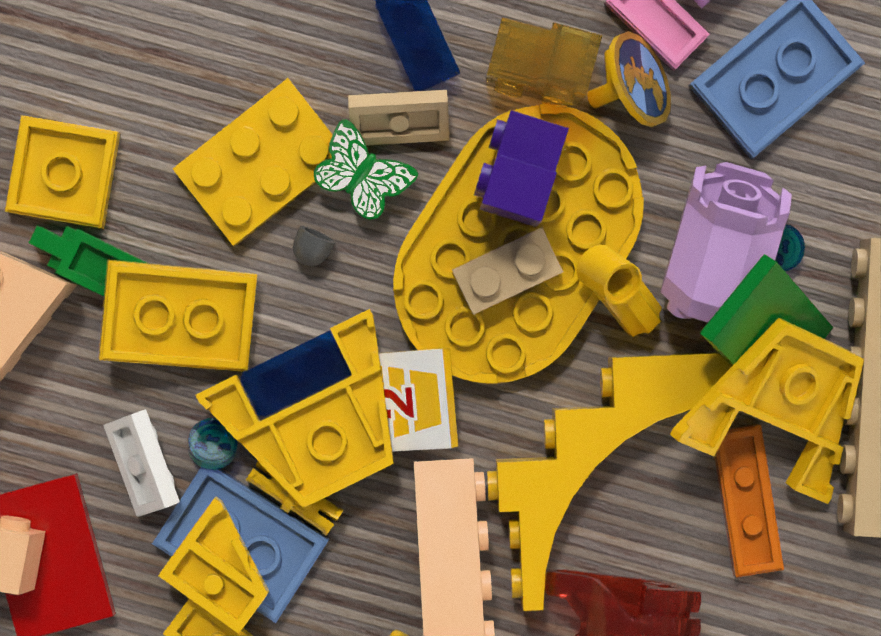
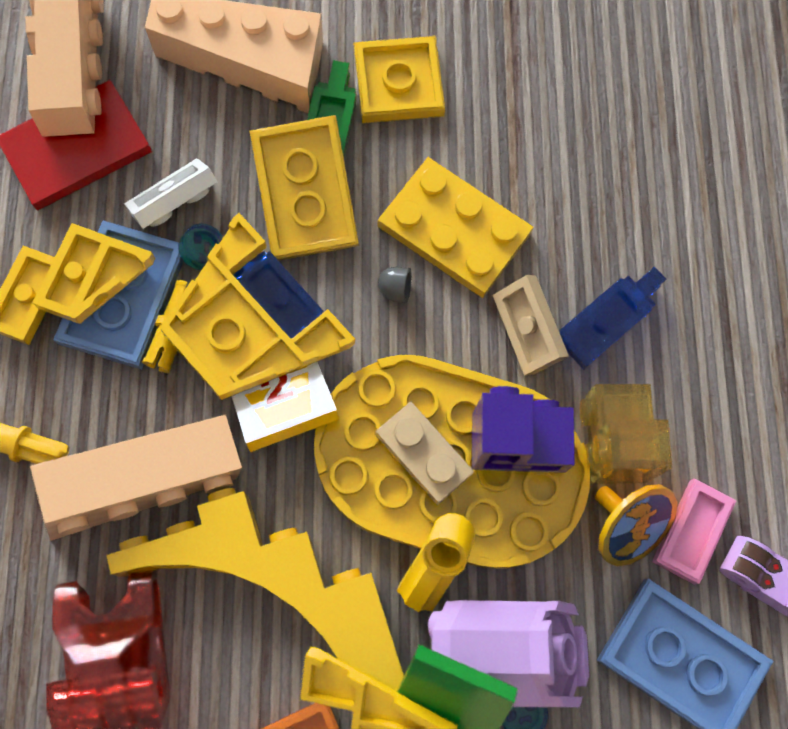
camera: 70 degrees right, 15 degrees down
animal [314,119,418,220] -> none

